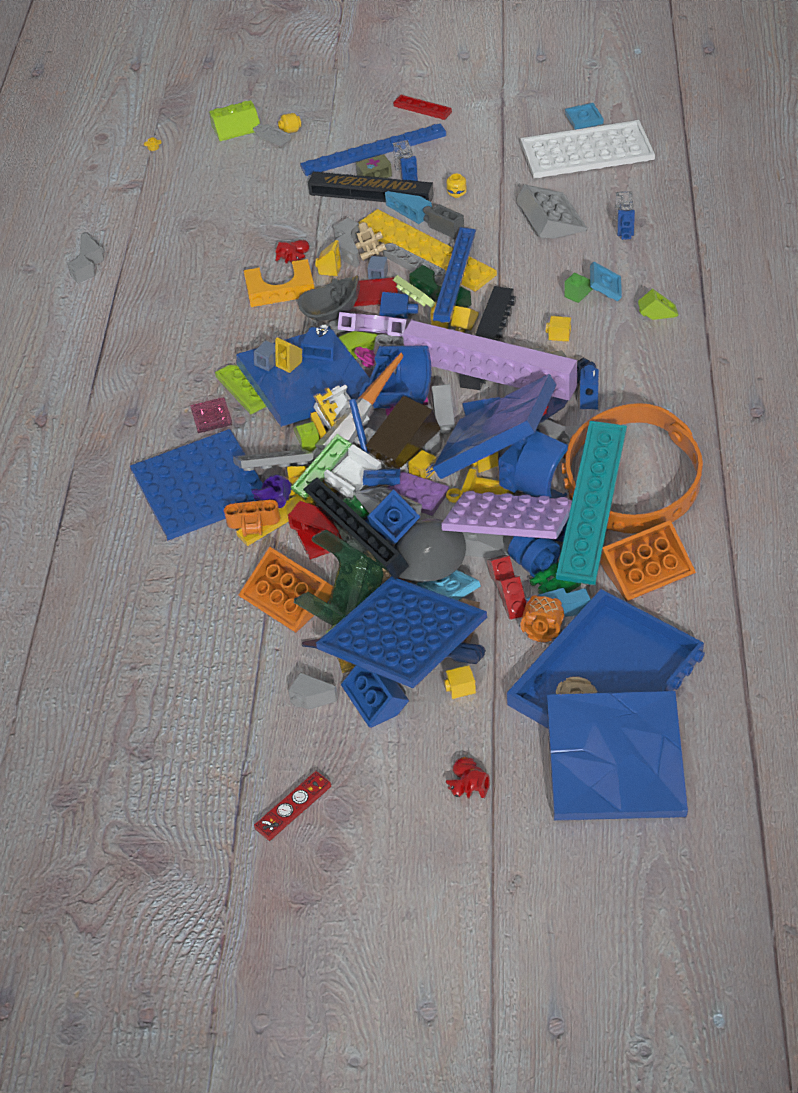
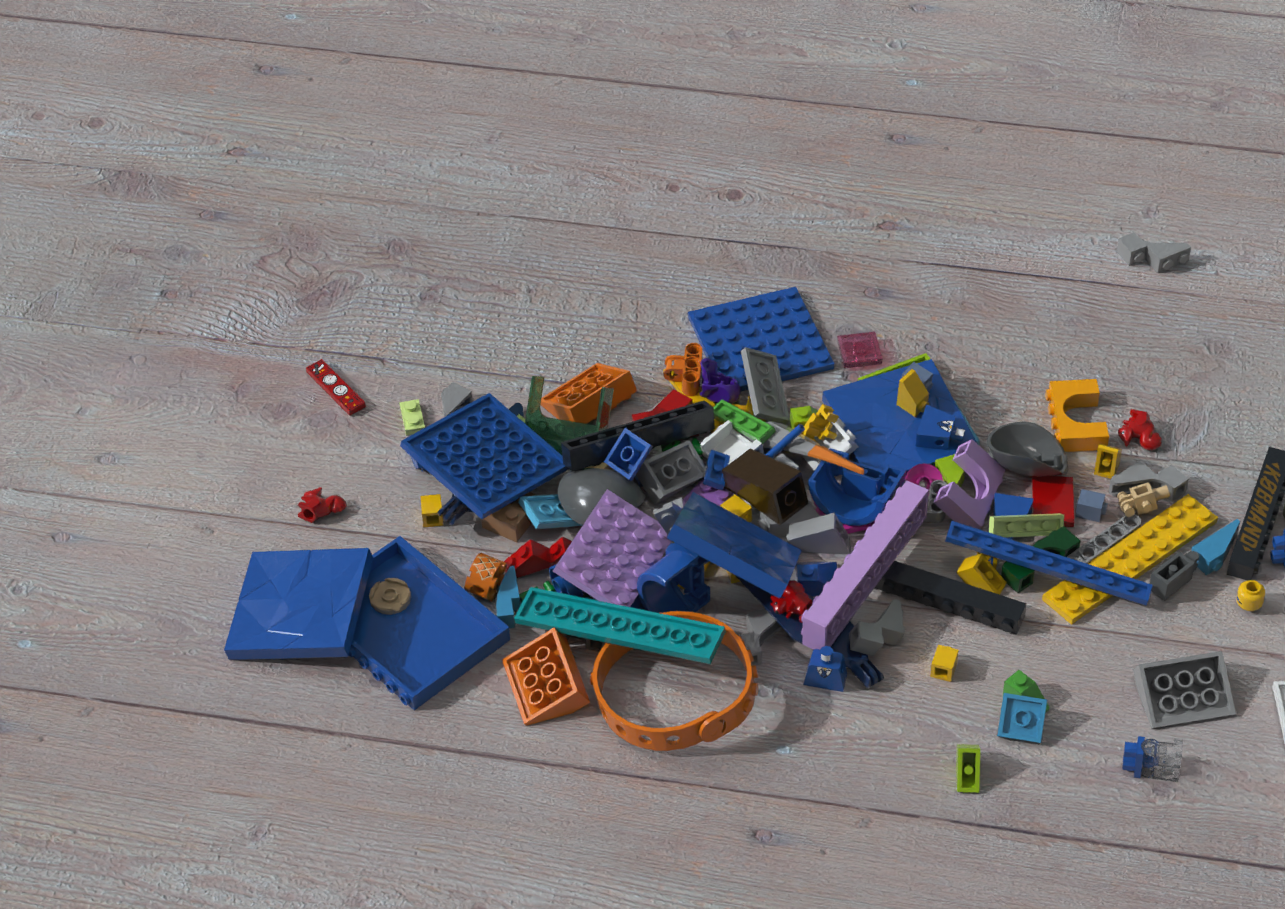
camera: 95 degrees right, 0 degrees up
none -> yellowish green plate [399,399,425,436]
none -> light grey arch [653,497,686,535]

